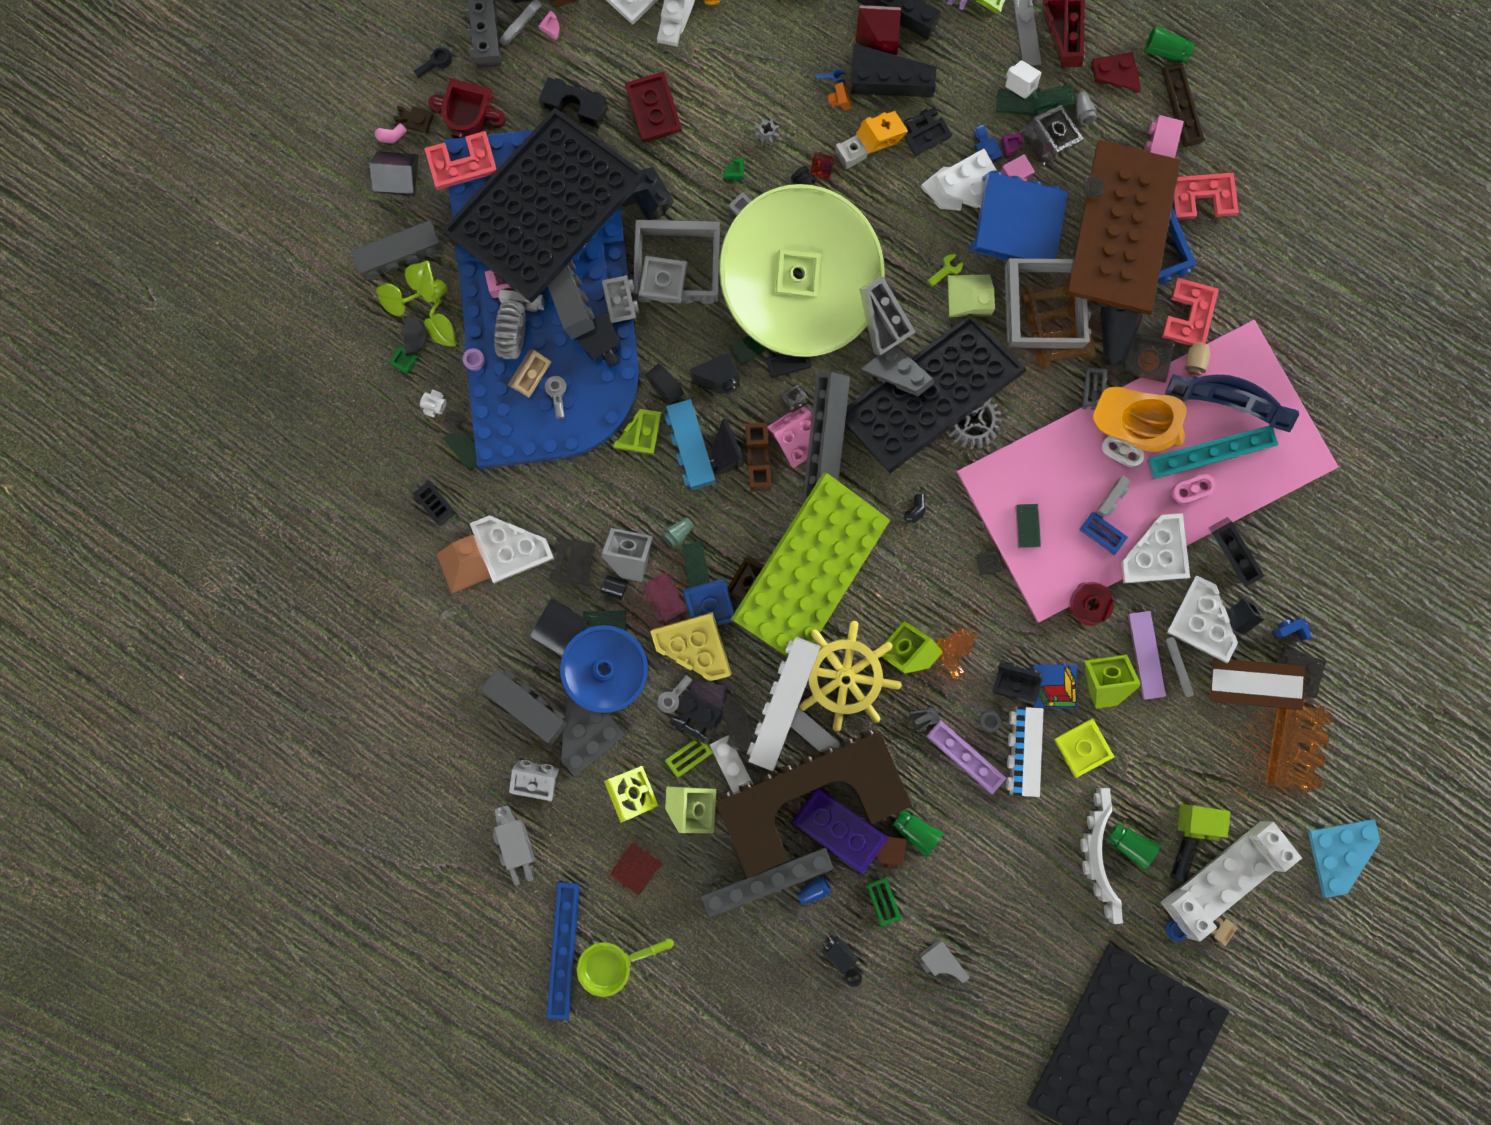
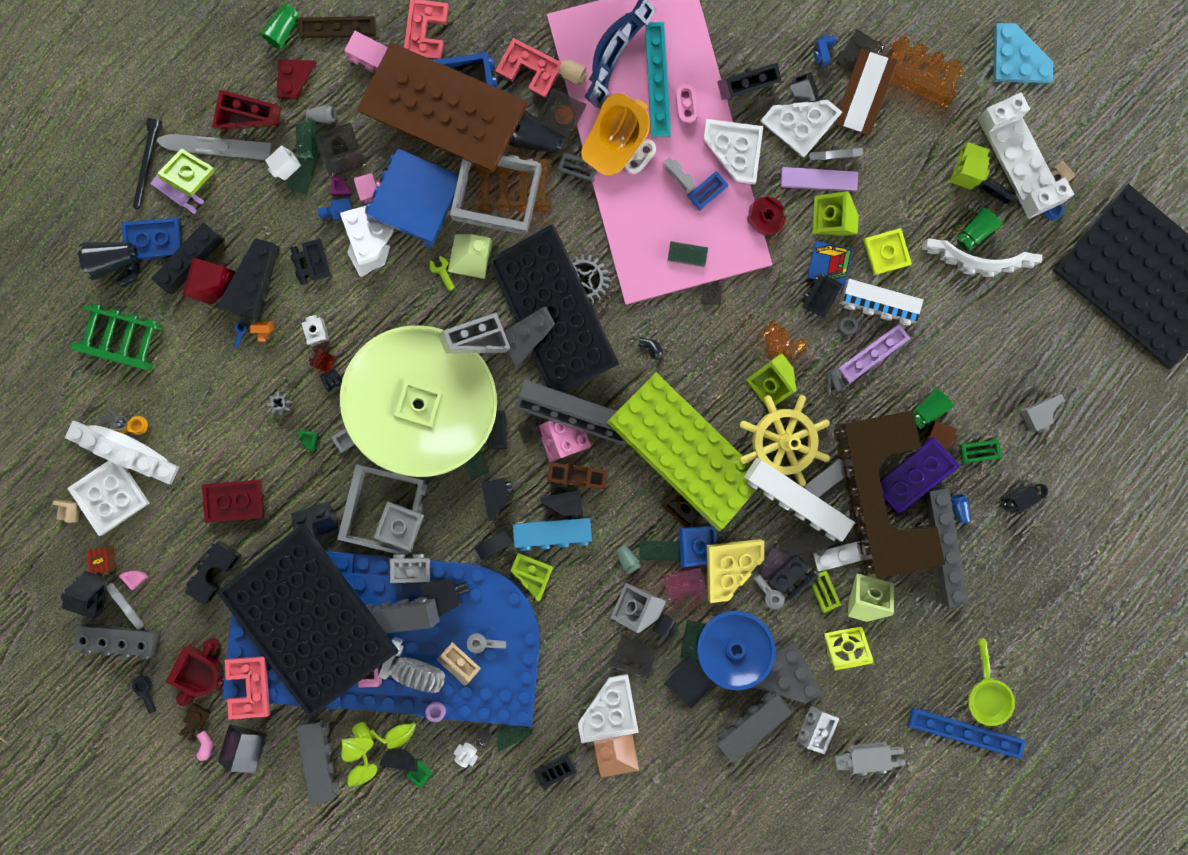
camera: 75 degrees left, 5 degrees up
clear red piece [610,842,662,895] -> none
light orange brick [856,111,908,154] -> none
clear smoke plate [1083,177,1105,198] -> none

